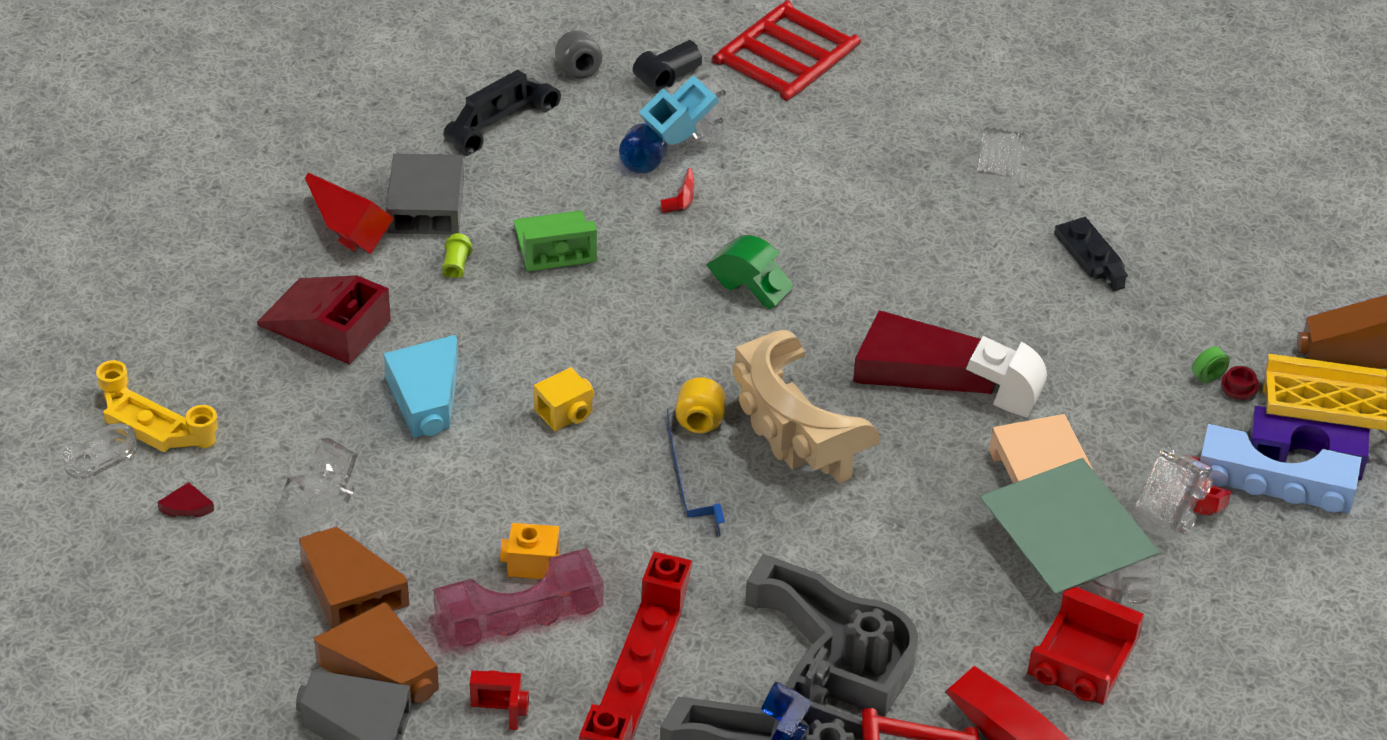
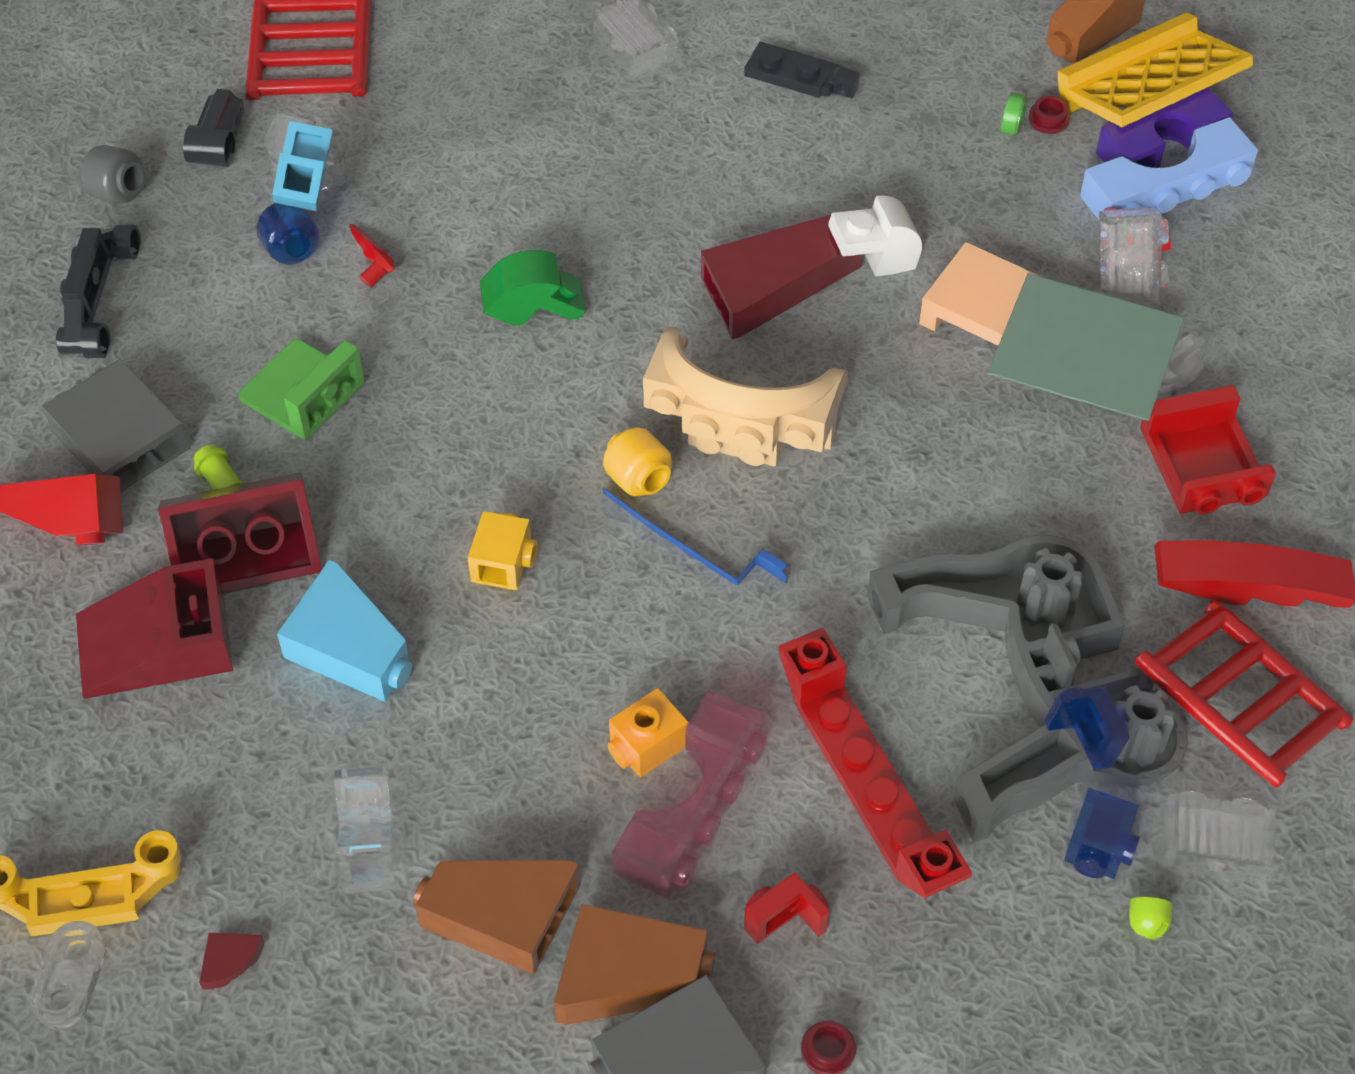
camera: 40 degrees left, 10 degrees up
none -> dark red slope [158,472,322,593]

